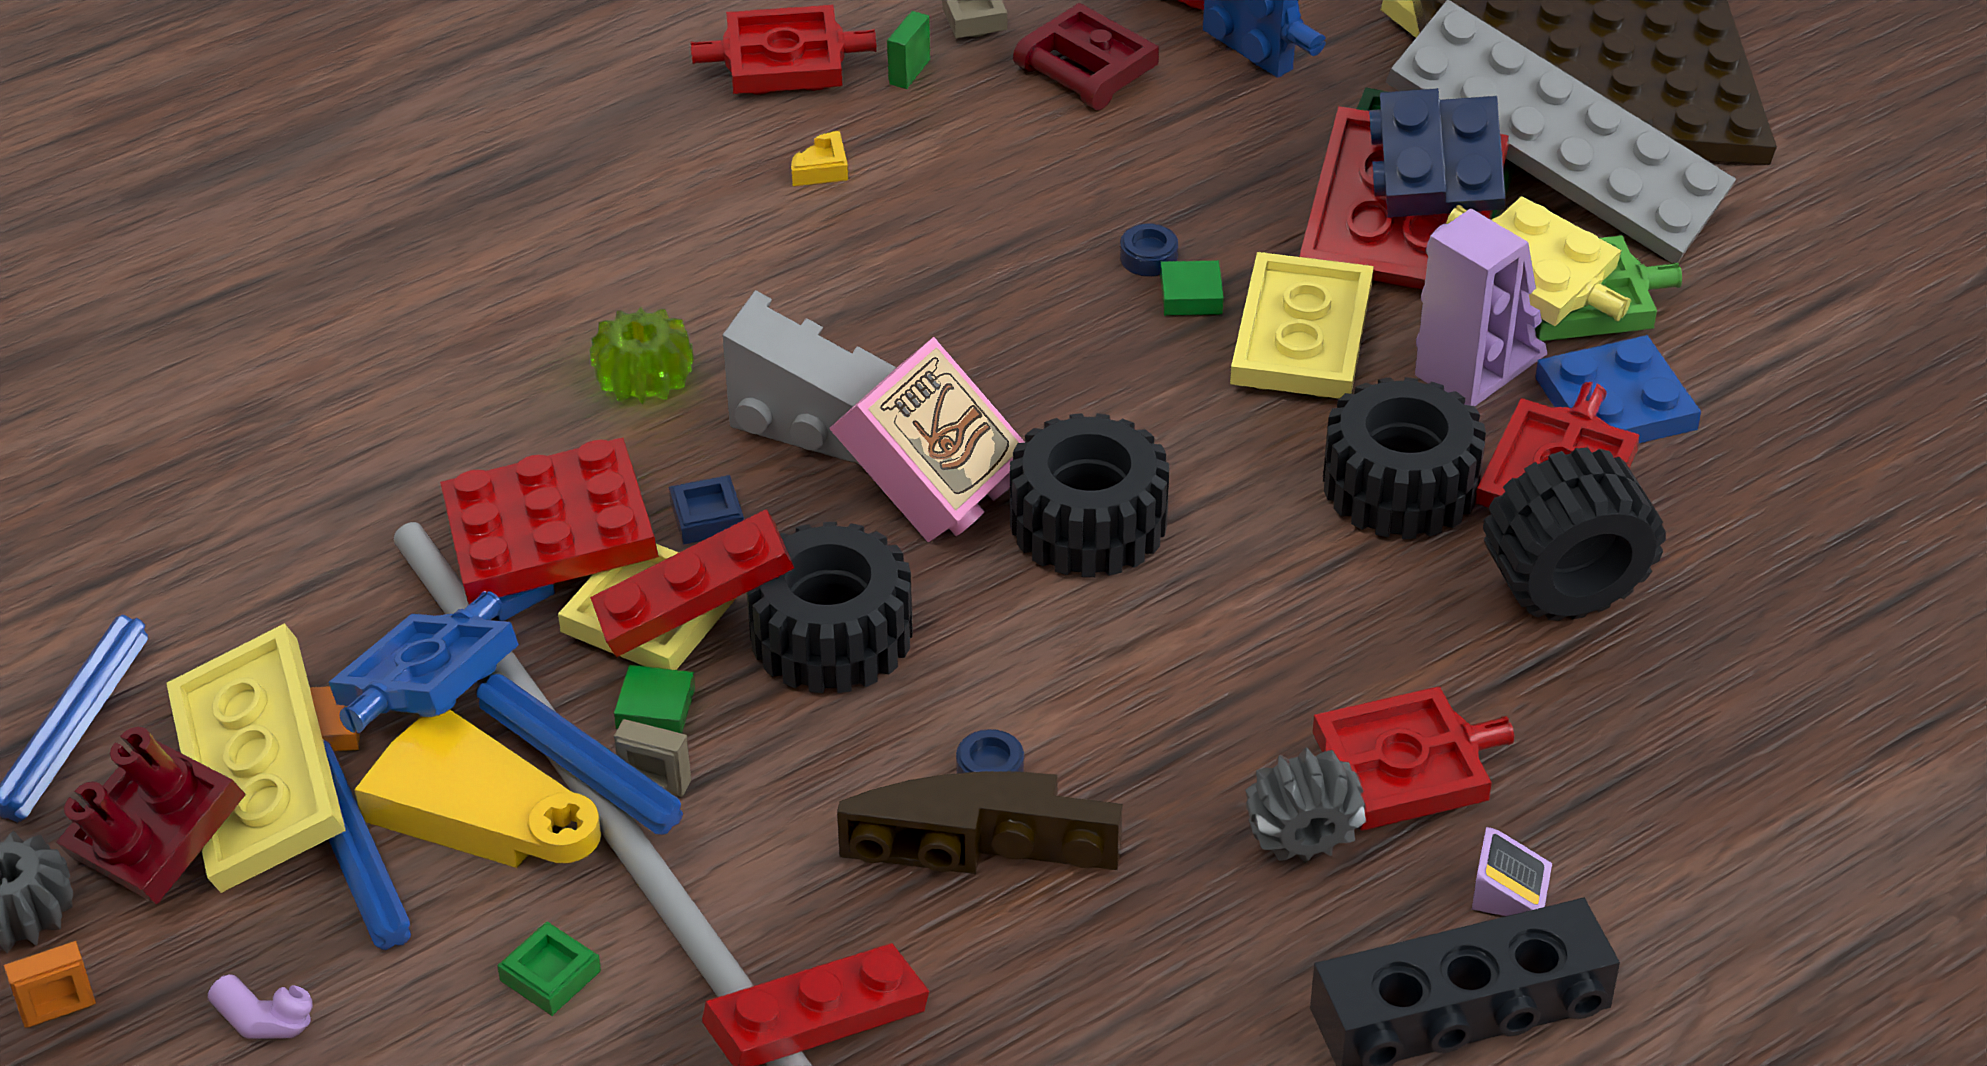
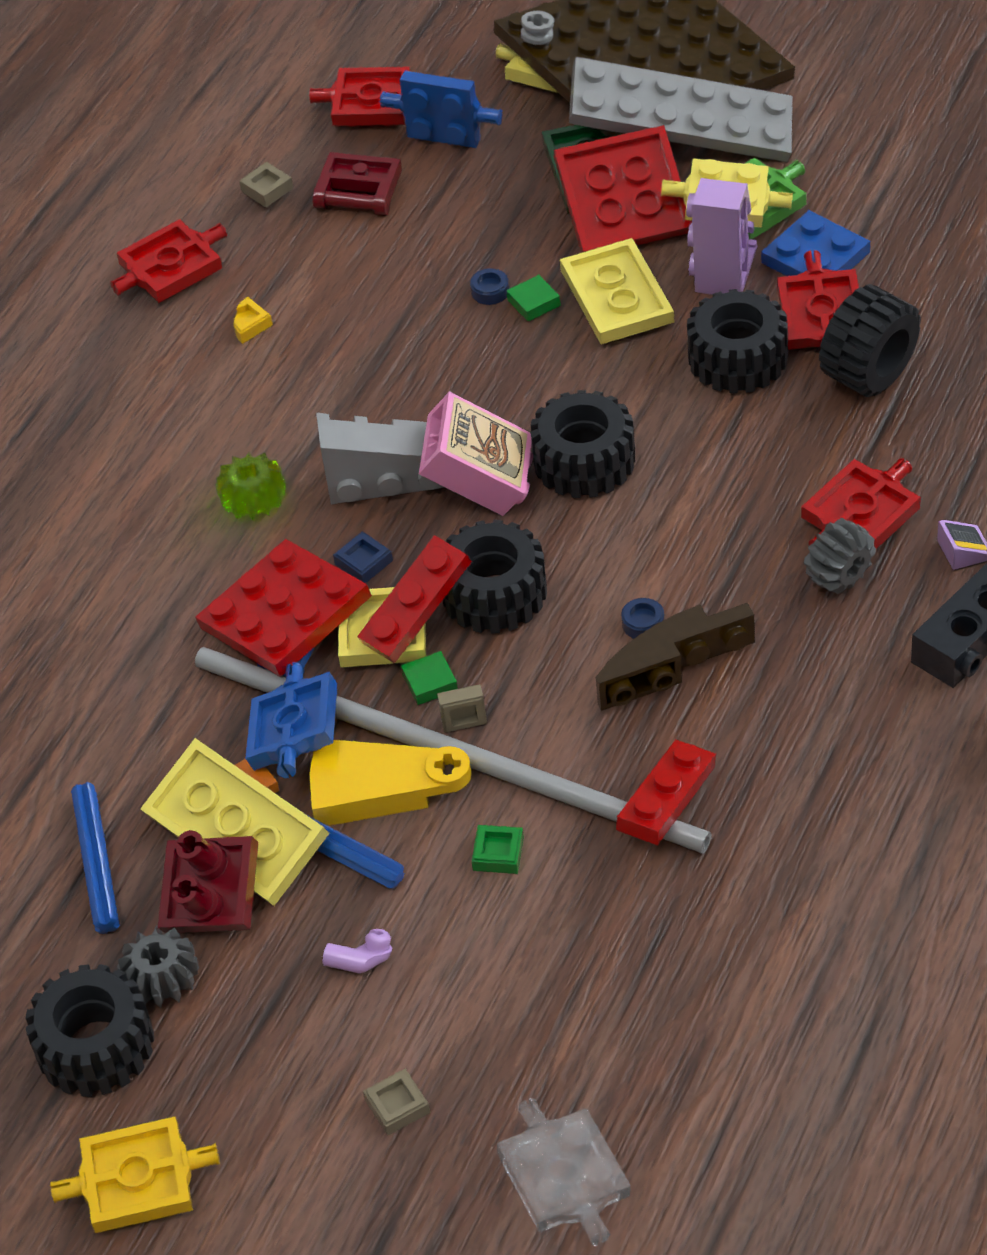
camera: 25 degrees left, 5 degrees up
orange tile [4,941,96,1028] -> none
blue axle [476,674,683,835] -> none
green tile [887,11,930,89] -> none
dark blue plate [1369,88,1505,218] -> none

